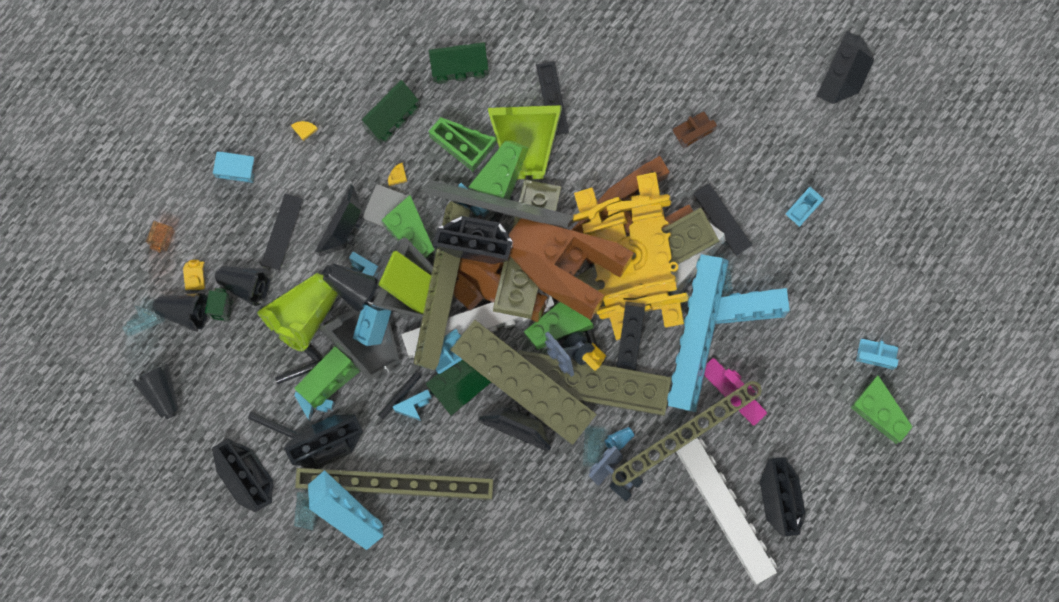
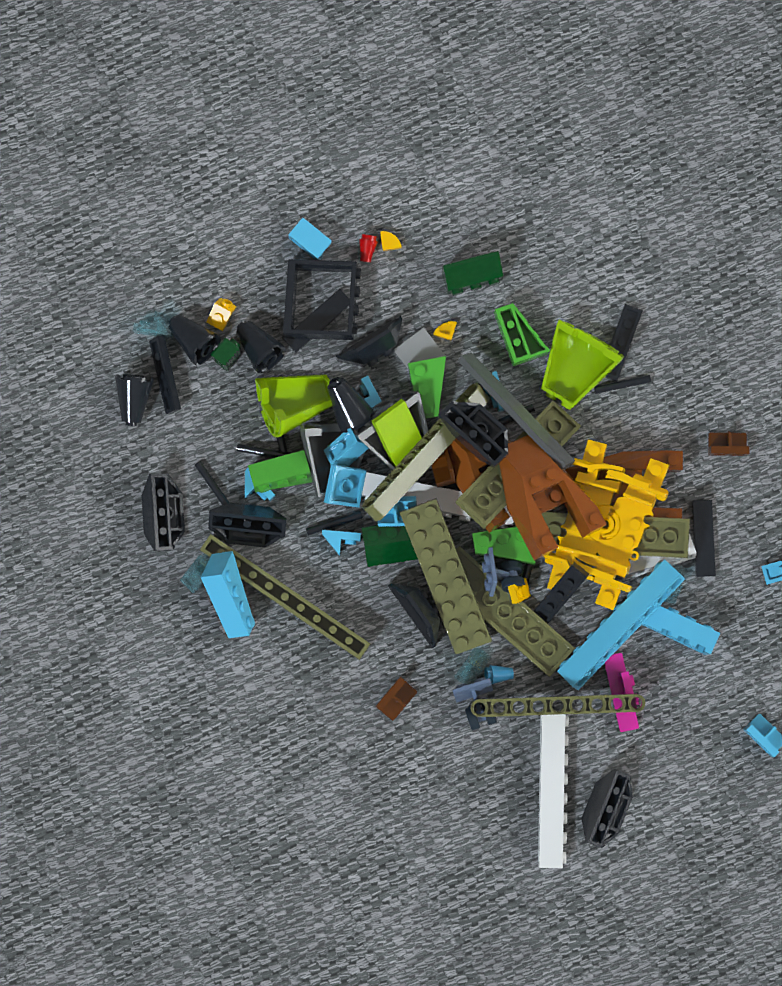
camera: 25 degrees right, 5 degrees up
clear orange brick [145,221,175,252] -> none
dark green slope [428,42,489,84] -> none
bright green wedge [469,141,529,200] -> none
bright green wedge [850,375,912,444] -> none
none -> black tile [149,335,181,414]
none -> black window [283,259,361,340]
none -> medium azure tile [324,464,367,507]
none -> red cone [359,234,378,263]
none -> reddish brown panel [375,677,417,721]
none -> black bar [594,375,651,394]

